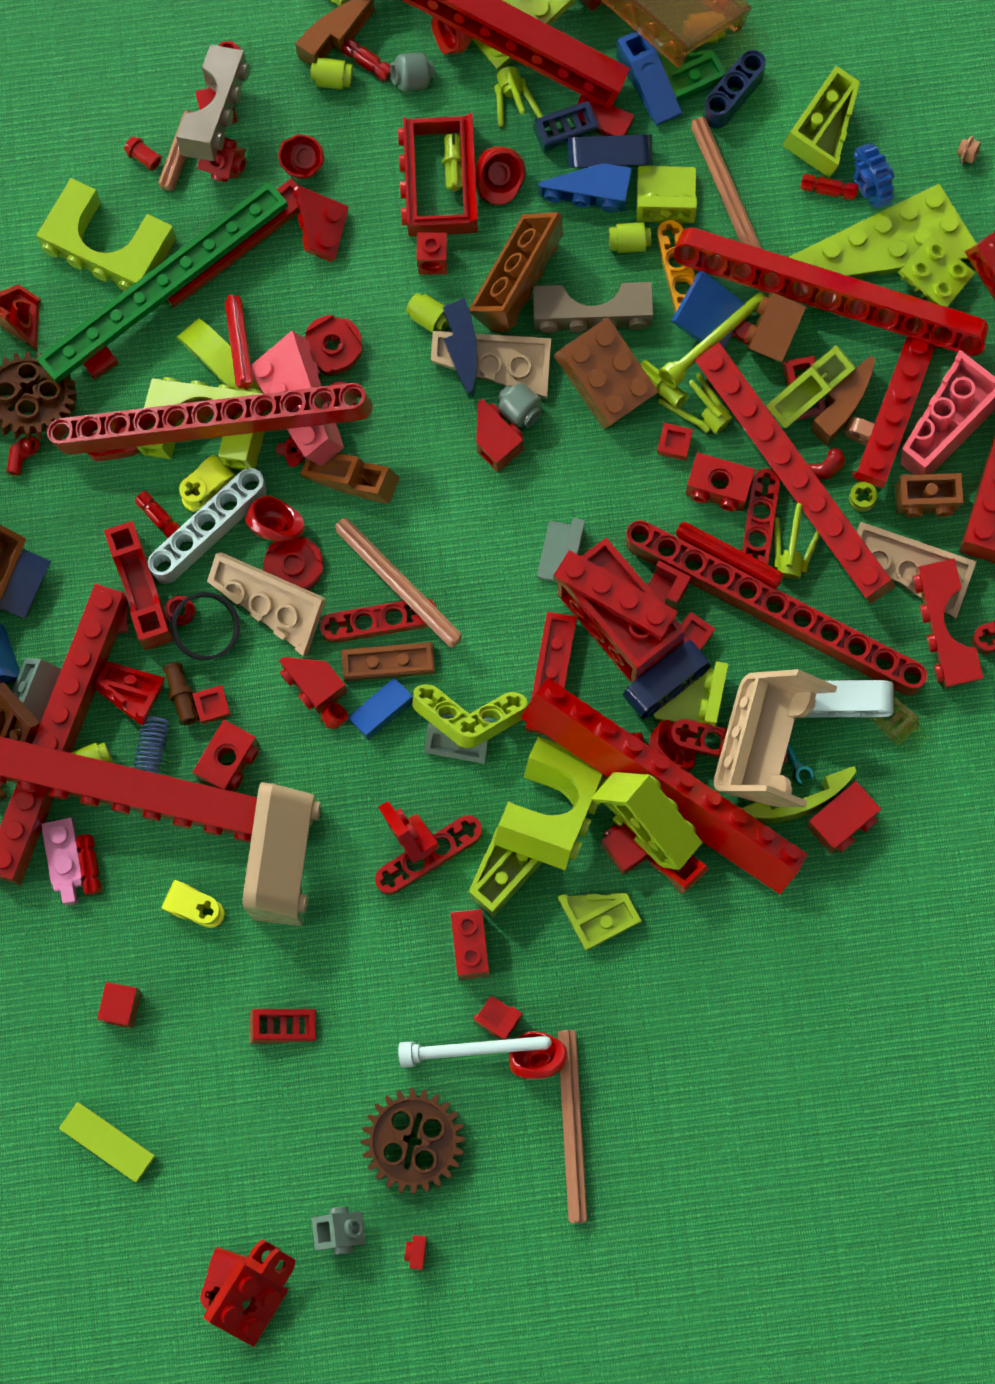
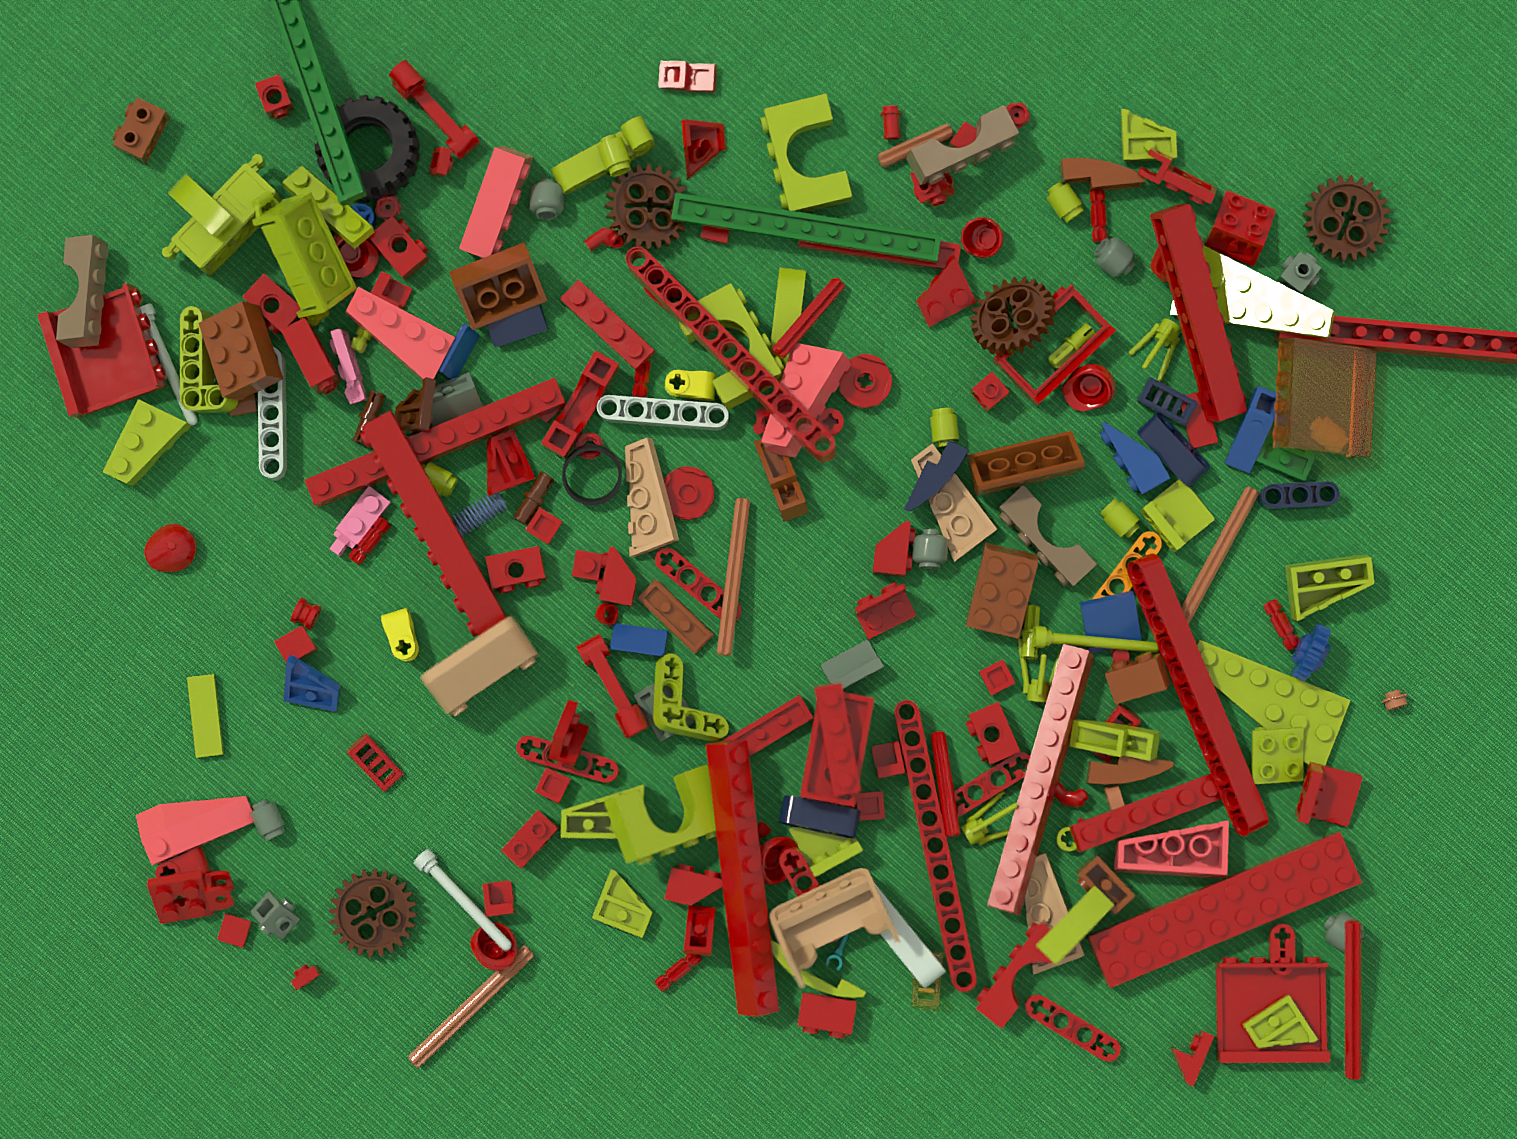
camera: 45 degrees right, 10 degrees up
red hat [245,496,305,542] -> none
lime wedge [591,772,703,870] -> none
none -> coral wedge [136,796,254,865]
none -> red tile [217,913,252,948]
none -> sand green brick [250,799,286,841]
none -> blue wing [284,655,341,712]
none -> red wheel [290,597,322,630]
none -> red plate [535,767,571,804]
none -> red plate [560,279,656,371]
none -> red plate [572,550,603,581]
none -> red piece [576,633,650,738]
none -> red axle [655,953,702,992]
none -> red bracket [854,582,917,640]
none -> reddish brown gear [970,277,1056,356]
none -> lime slope [1036,885,1114,965]

